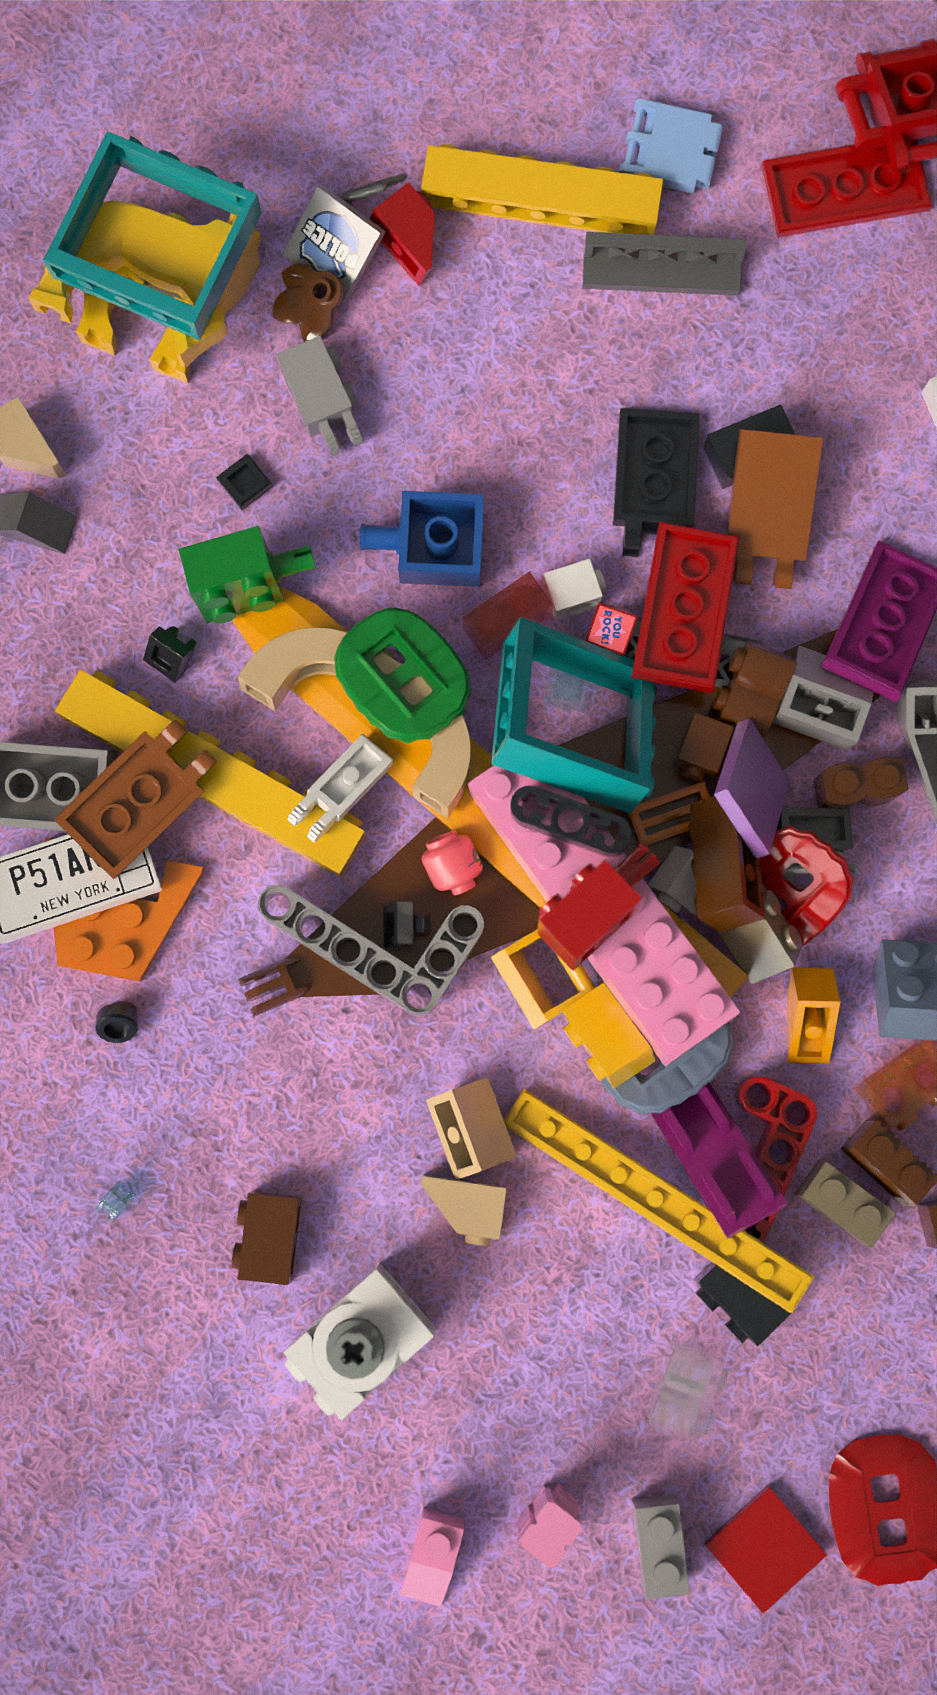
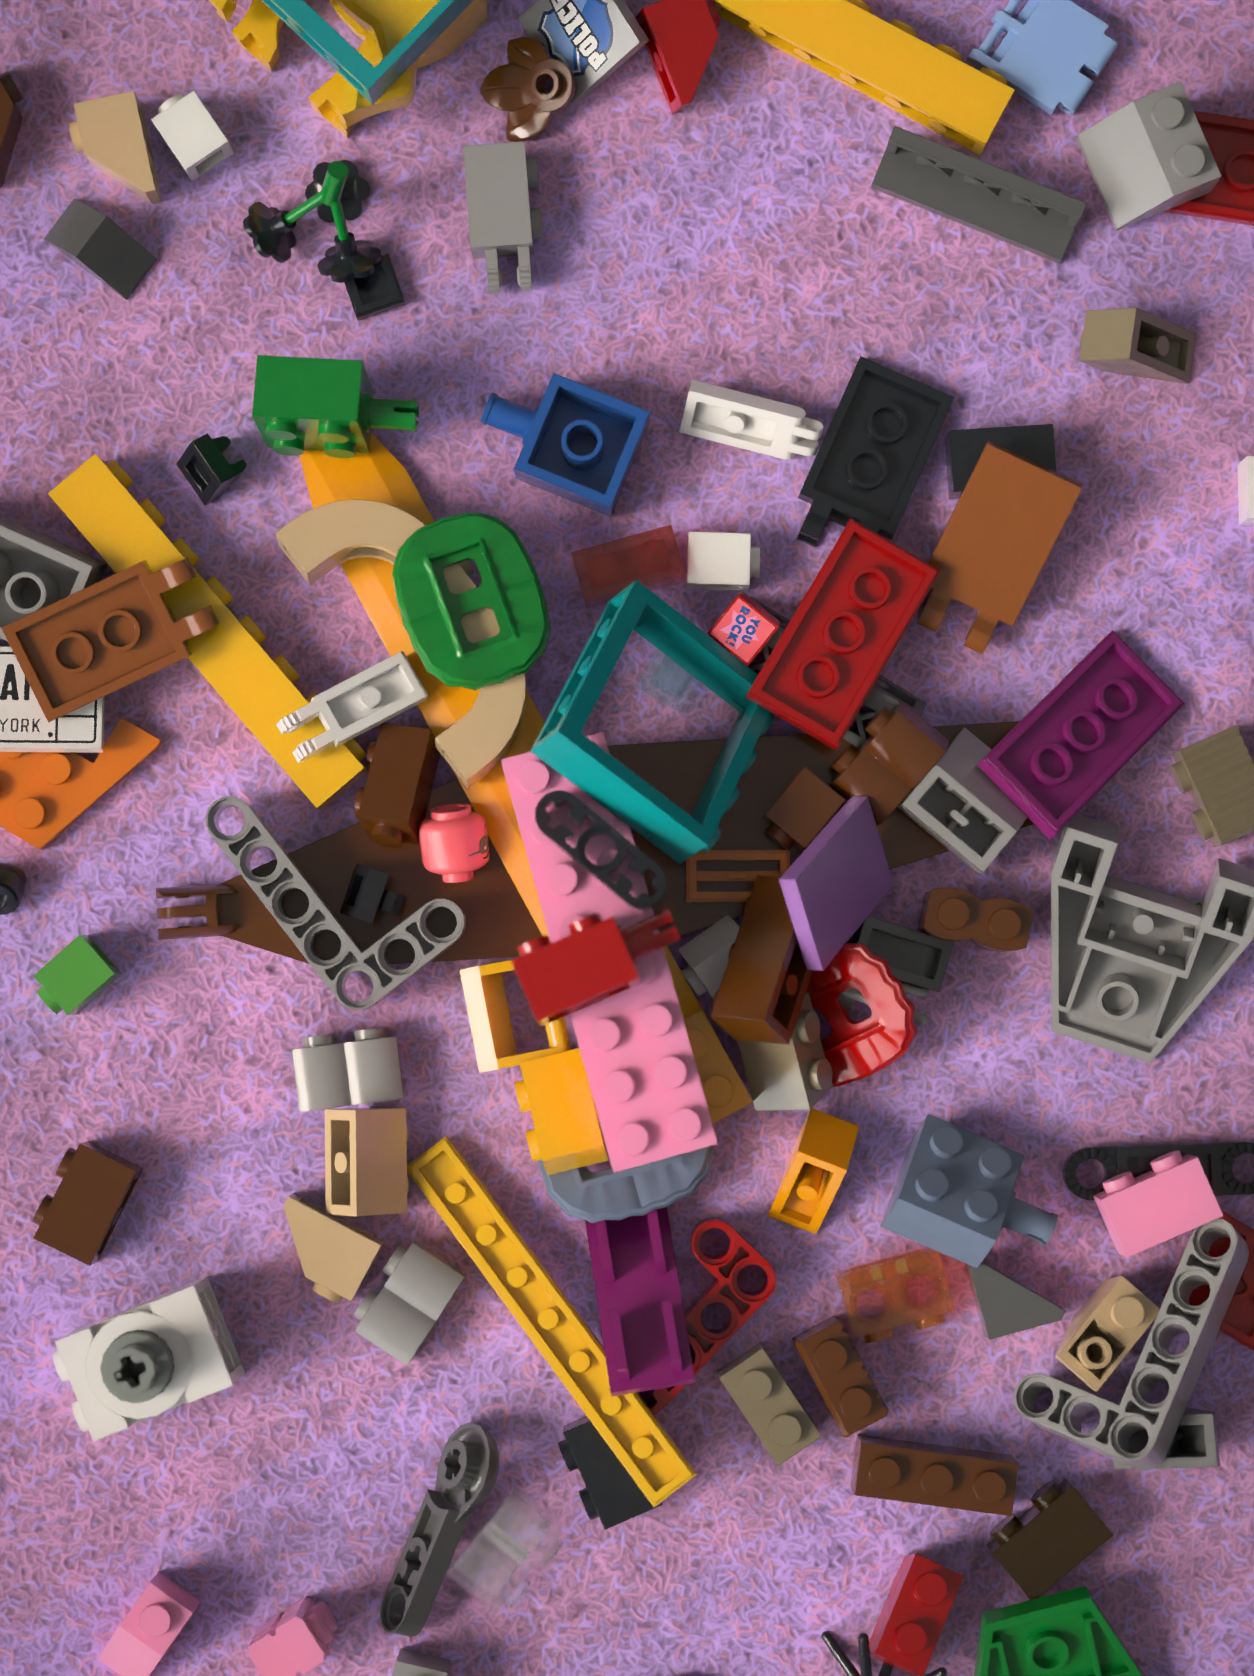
camera: 20 degrees right, 5 degrees up
none -> bright green brick [34,934,122,1015]
none -> white brick [151,91,234,182]
none -> black plant [243,160,382,283]
none -> light grey brick [292,1027,405,1112]
none -> light grey brick [353,1241,467,1365]
none -> reddish brown brick [354,723,441,847]
none -> dark grey beam [380,1422,499,1637]
none -> white hinge [679,380,824,460]
none -> light grey slope [1076,81,1221,231]
none -> slope [1079,307,1196,384]

